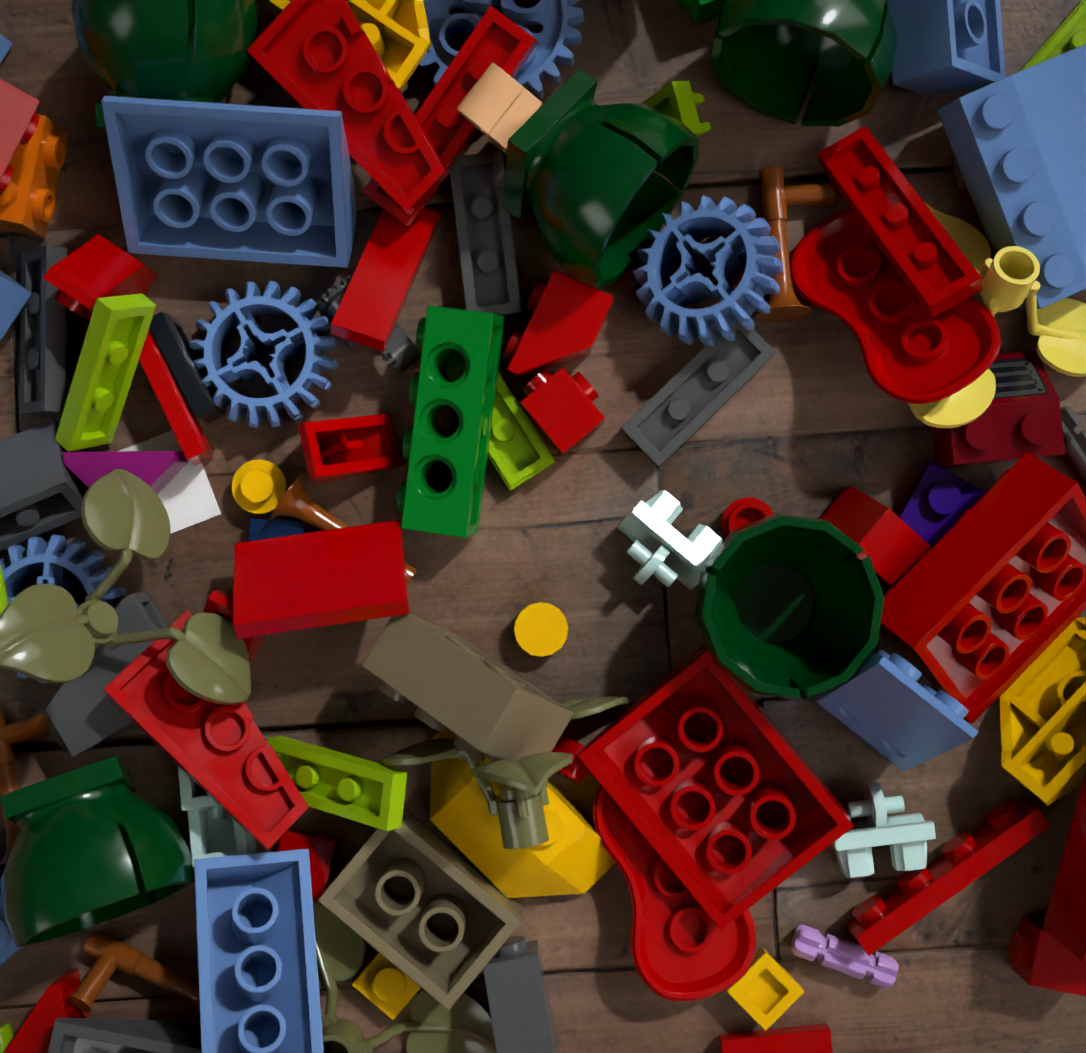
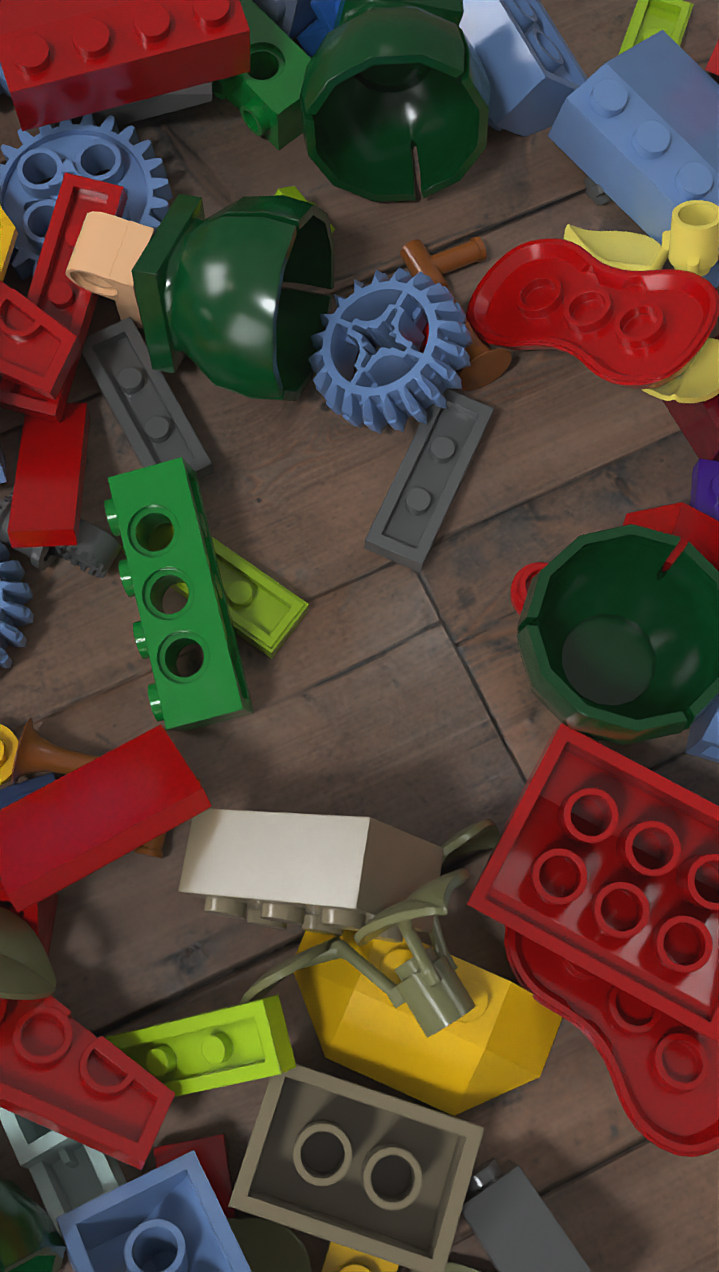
camera: 30 degrees left, 15 degrees down
red slope [298,413,402,484] -> none
red slope [503,269,614,381] -> none
yellow piece [514,602,568,657] -> none
red brick [520,367,605,457] -> none
red plate [551,736,595,784] -> none
light aqua hips [617,490,722,590] -> none
red plate [817,126,983,318] -> none

